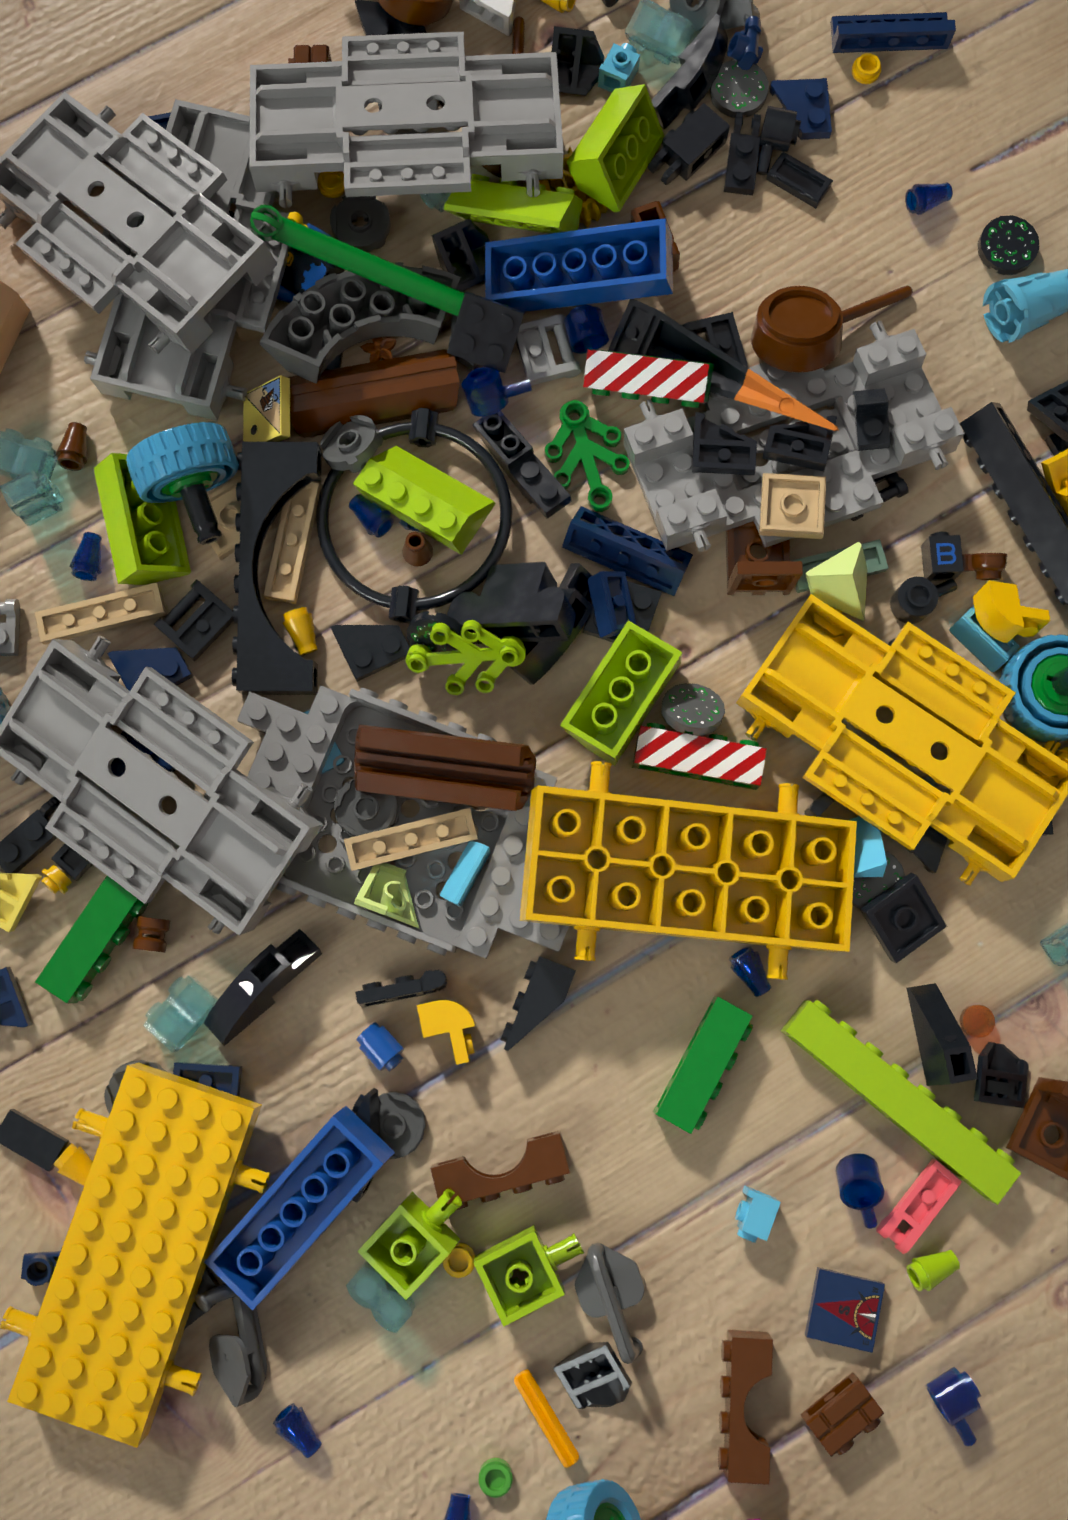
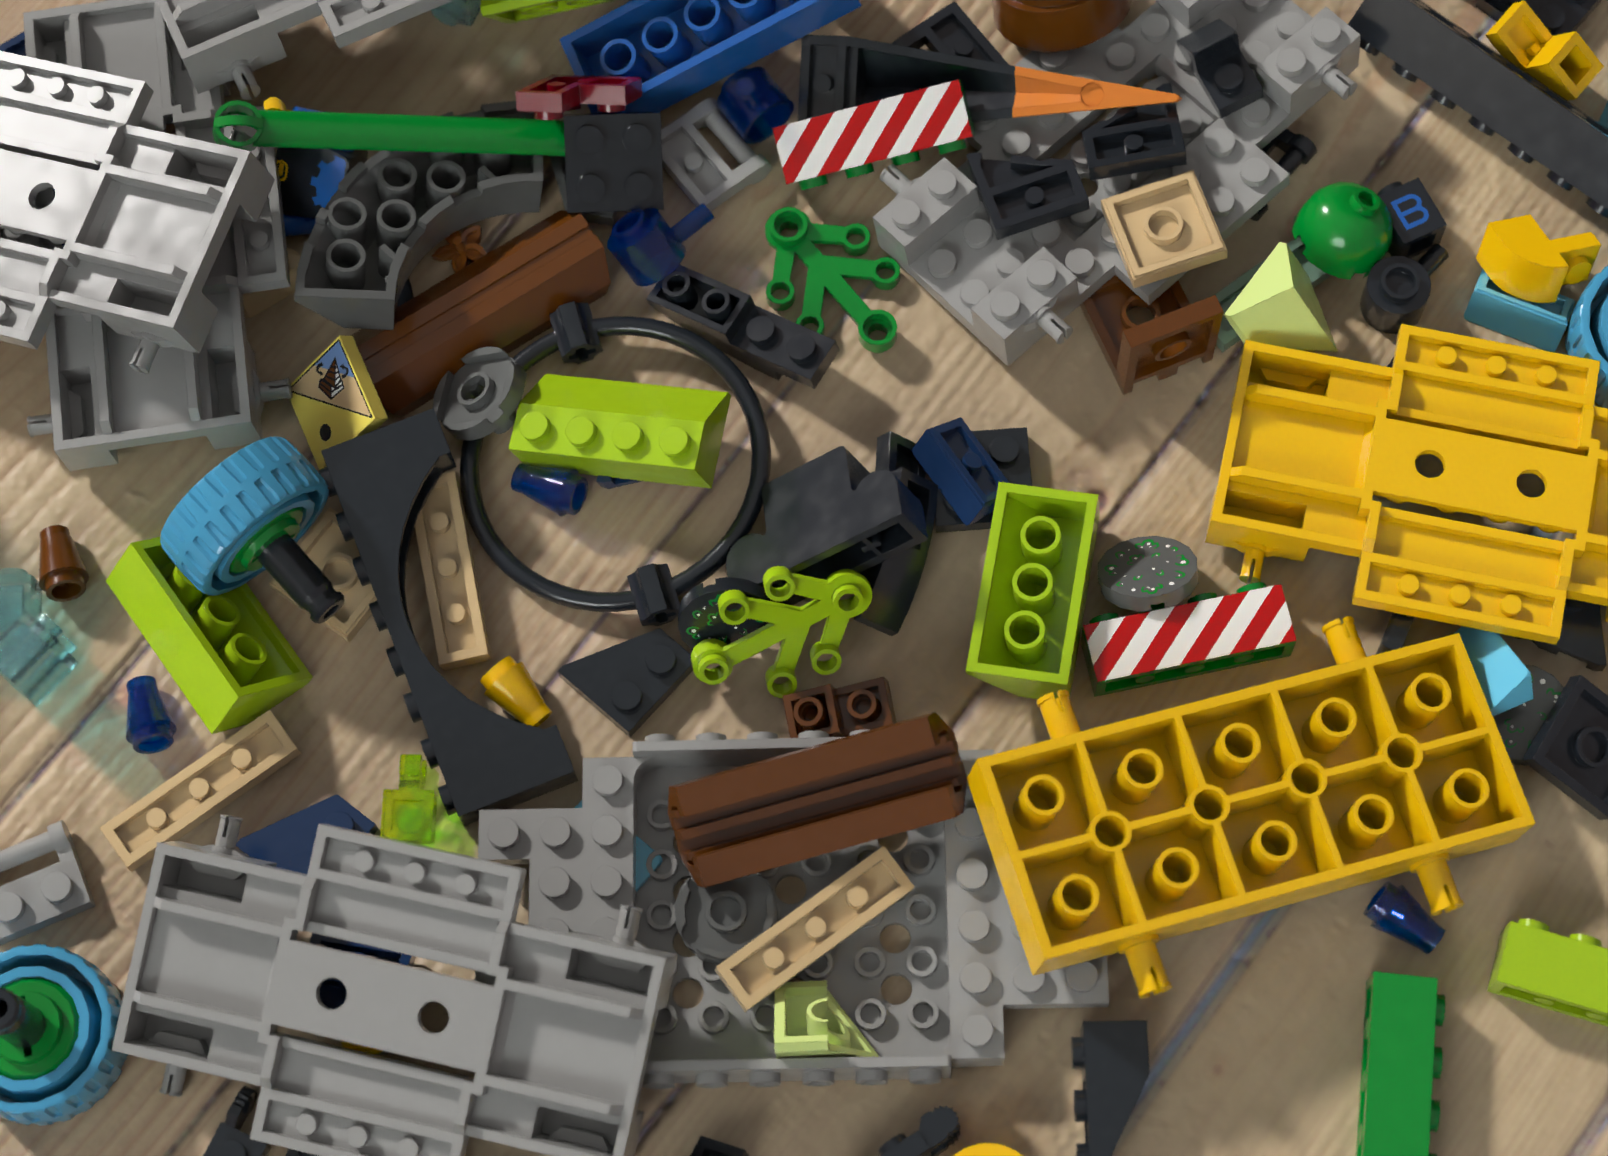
camera: 15 degrees left, 10 degrees down
black plate [154,579,234,661] -> none
yellow plate [318,171,345,198] -> none
dark grey plate [330,195,391,252] -> none
reddish brown cone [402,532,433,567] -> none
black slope [431,218,490,291] -> none
medium azure slope [440,840,491,907] -> none
dark blue fence [562,506,693,596] -> none
reddish brown piece [962,553,1008,580] -> none
none -> clear neon green plate [380,754,438,844]
none -> dark red plate [516,74,642,120]
none -> reddish brown slope [782,676,897,738]
none -> green cylinder [1292,181,1393,280]

